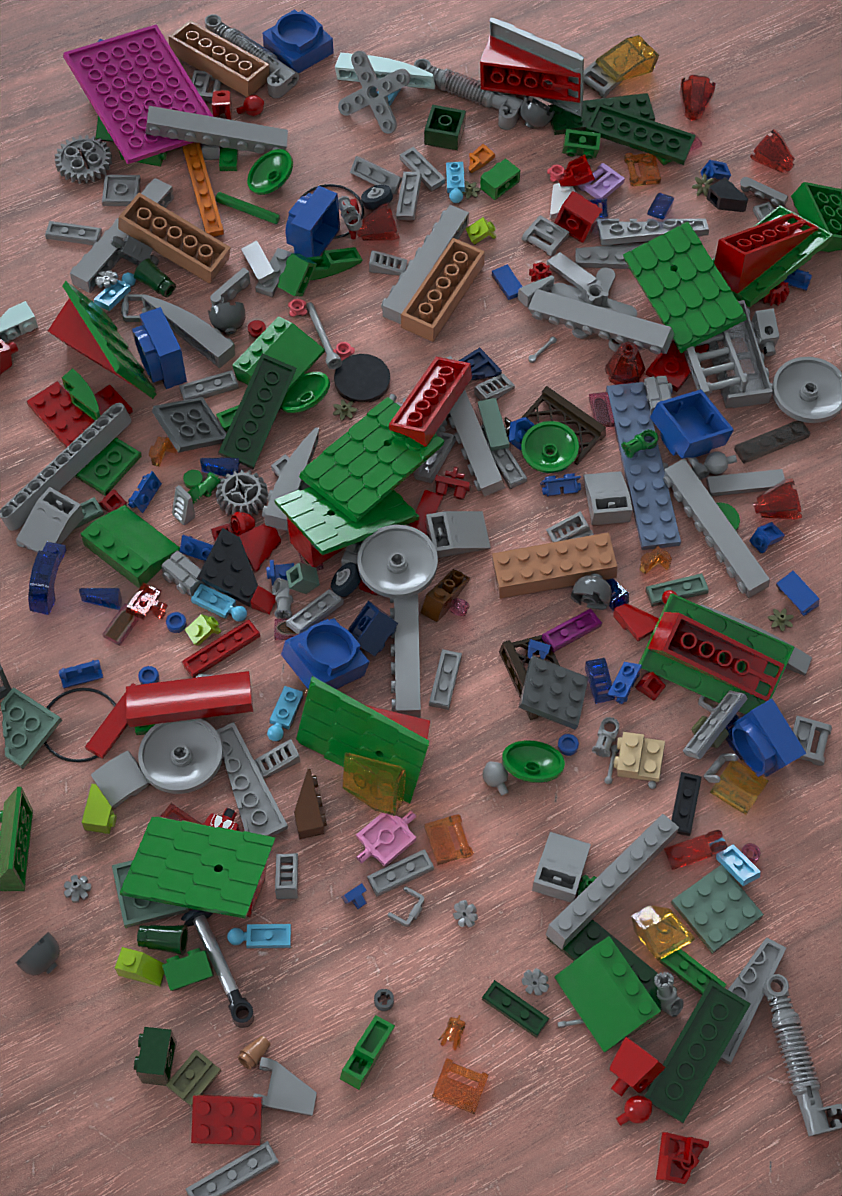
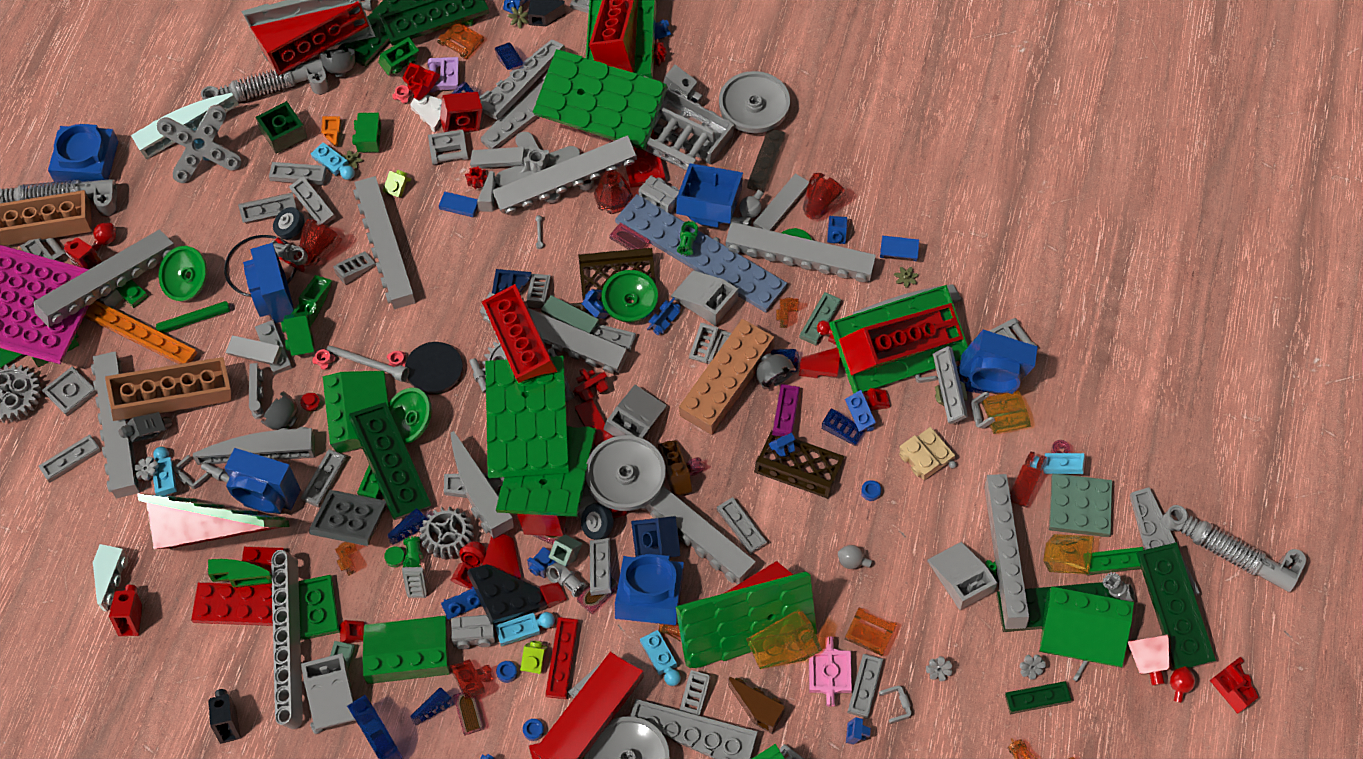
camera: 45 degrees left, 0 degrees up
blue hinge [128,471,162,513] -> none
dark green plant [134,258,176,298] -> none
olive plant [333,399,357,420] -> none
nougat brick [401,238,485,342] -> none
green dish [502,740,565,783] -> none
dark grey plate [518,655,589,730] -> none
light grey connector [592,717,619,757] -> none
light grey hinge [604,745,619,785] -> none
black tile [671,772,702,836] -> none

